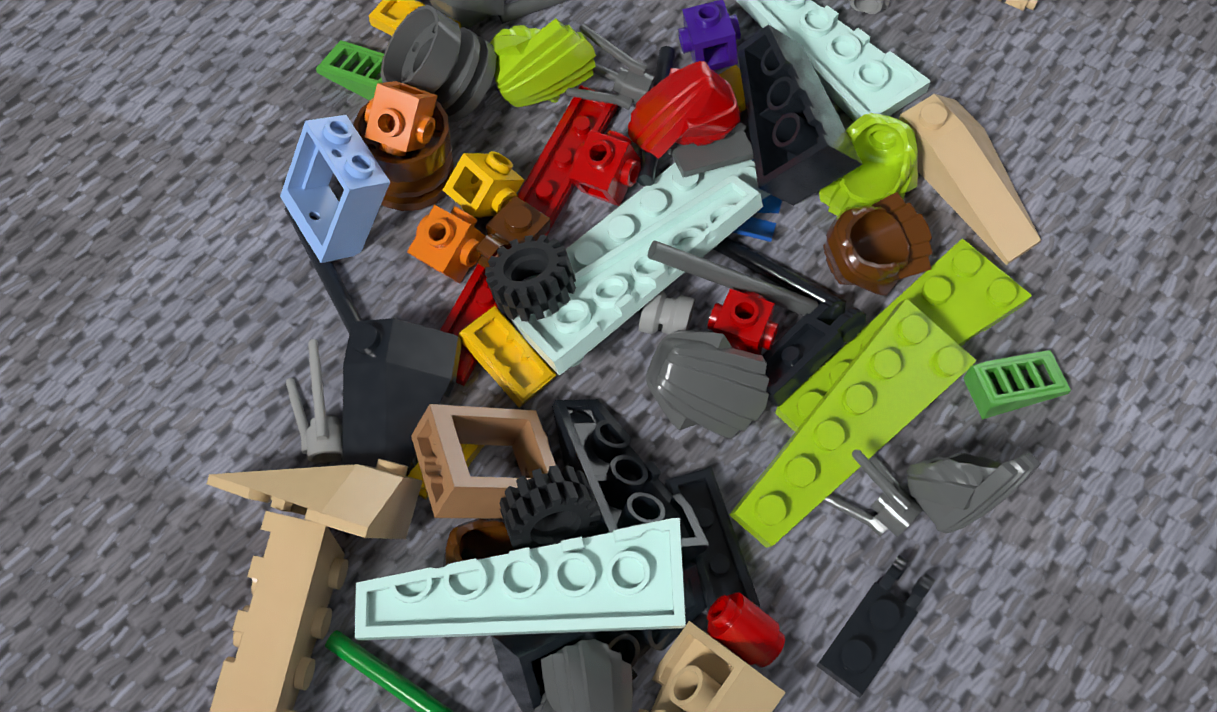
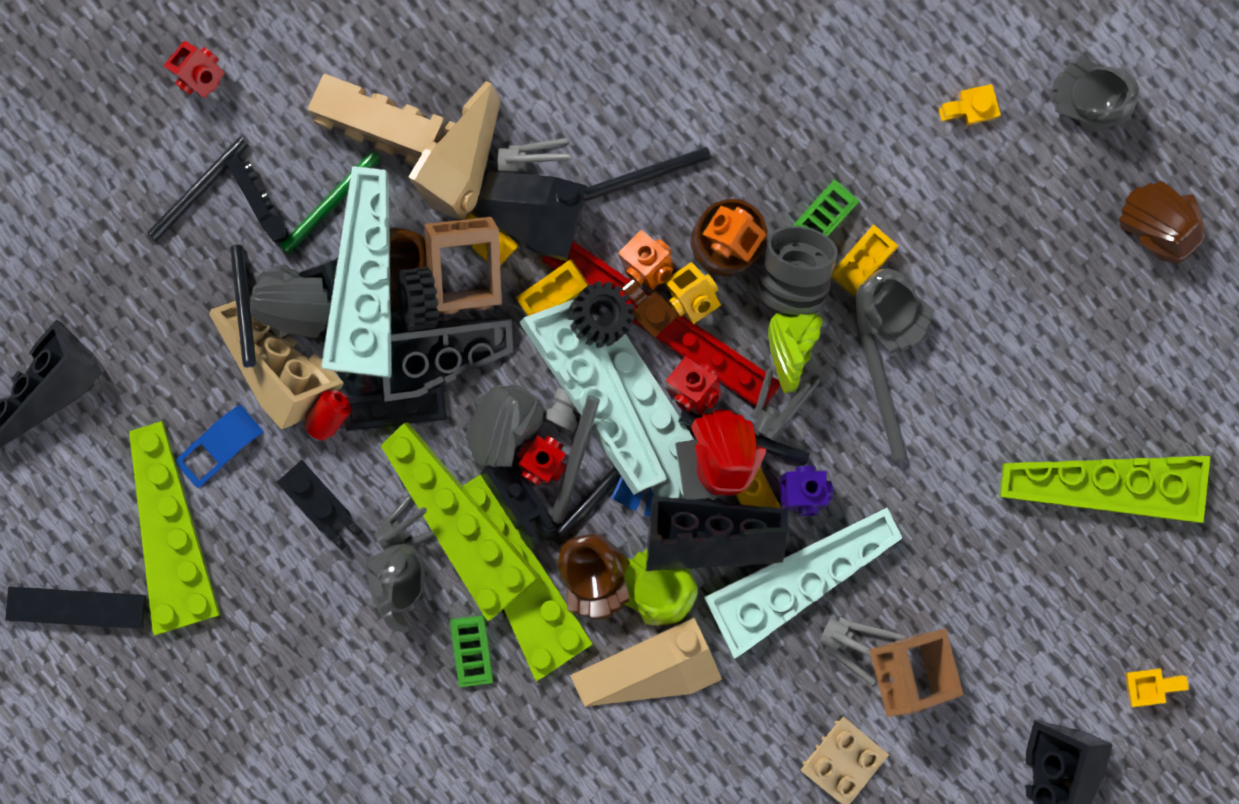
camera: 100 degrees right, 20 degrees up
light blue window [280,115,390,263] -> none

